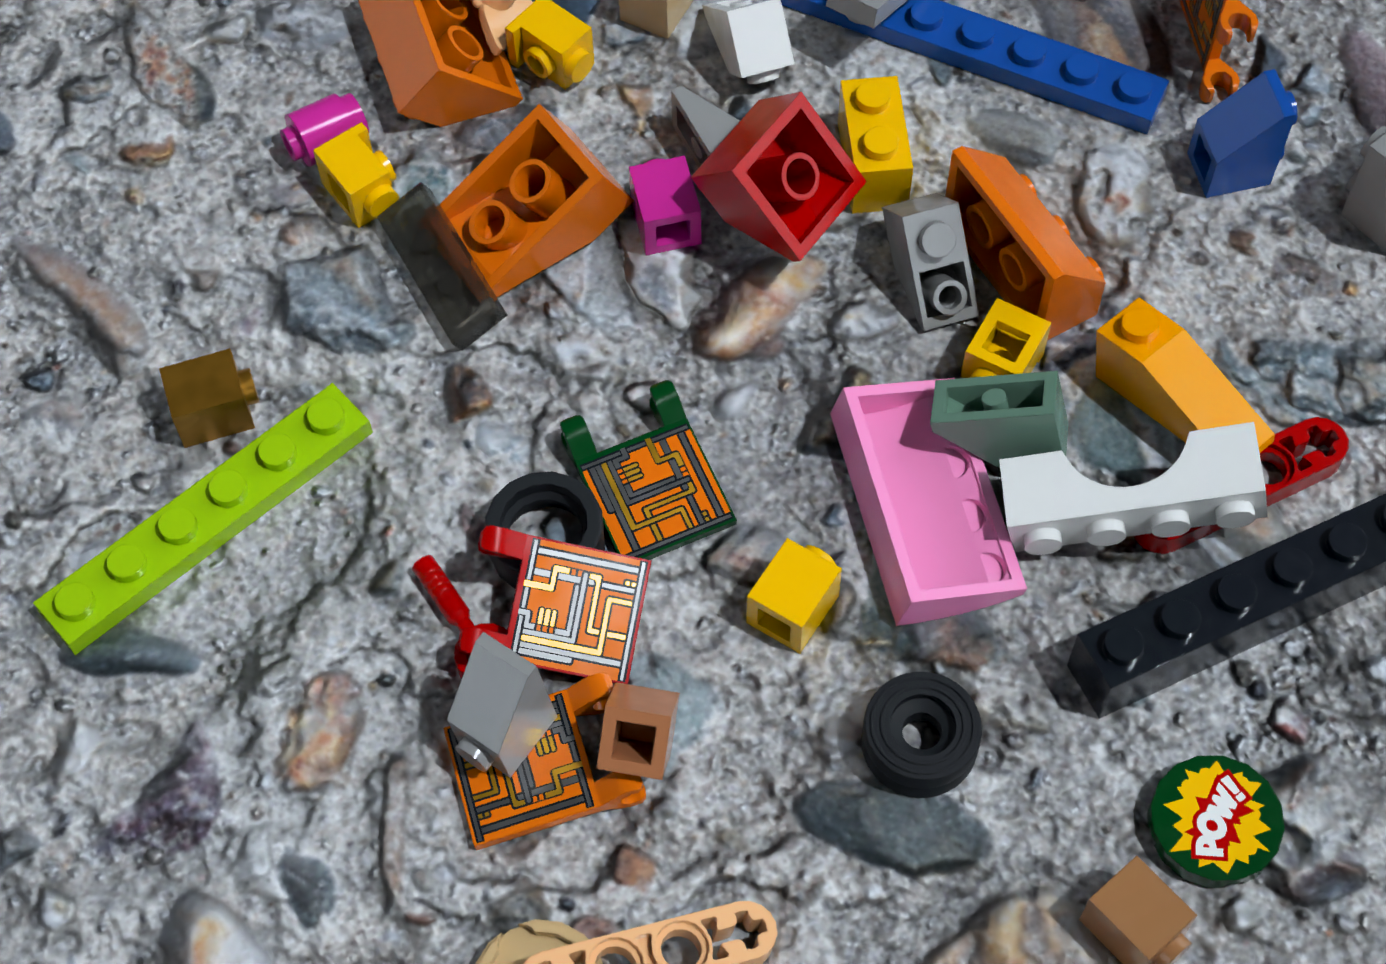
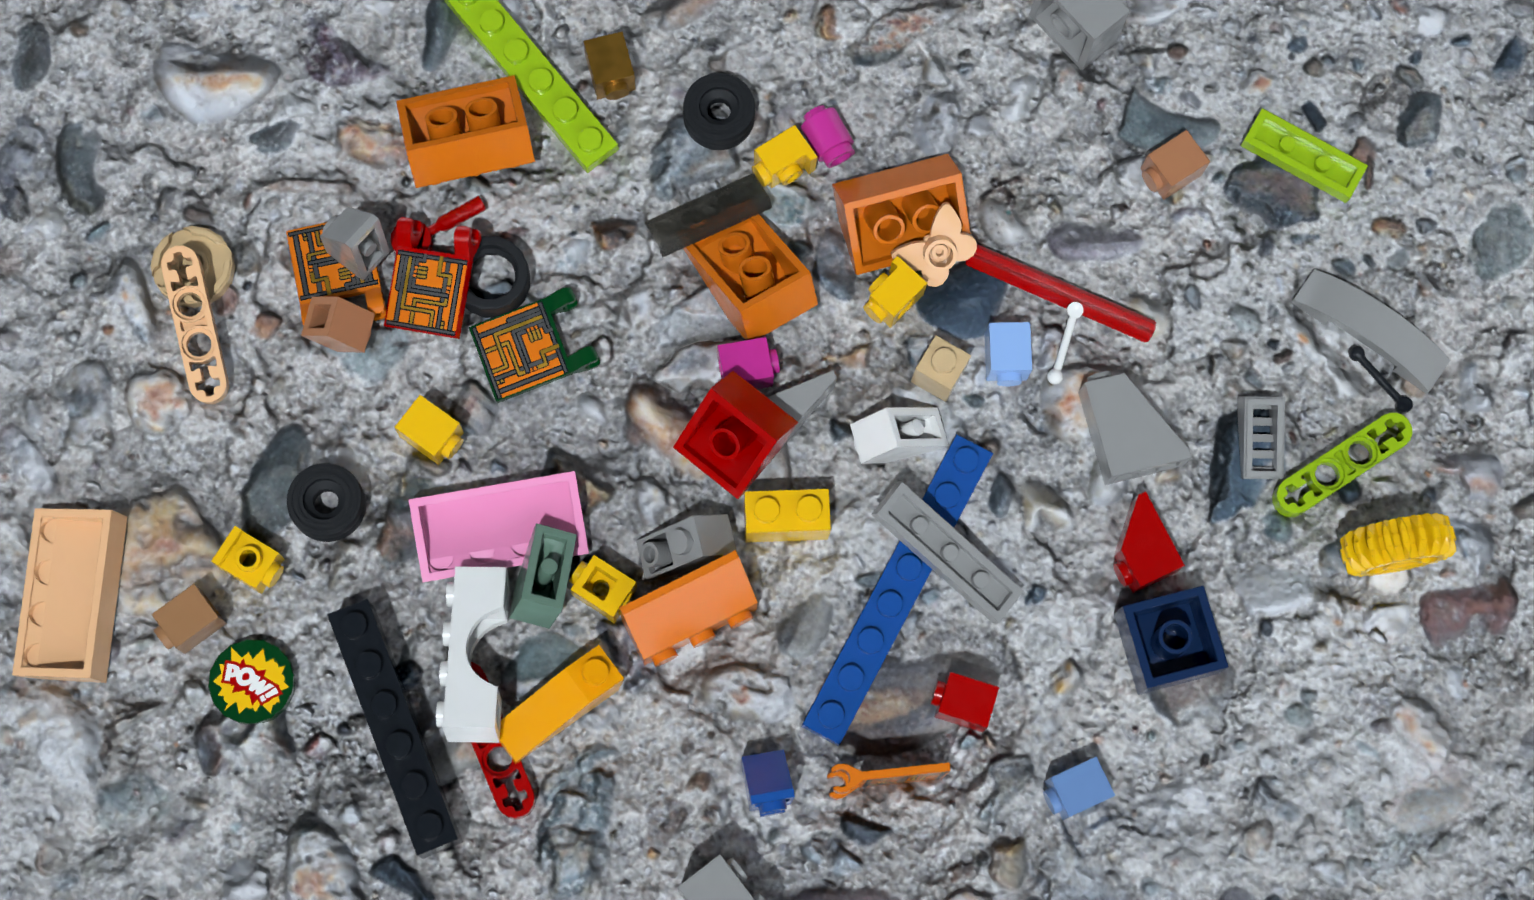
camera: 85 degrees right, 15 degrees up
none -> yellow brick [211,526,284,594]
none -> orange slope [396,75,535,188]
none -> black tyre [683,73,755,150]

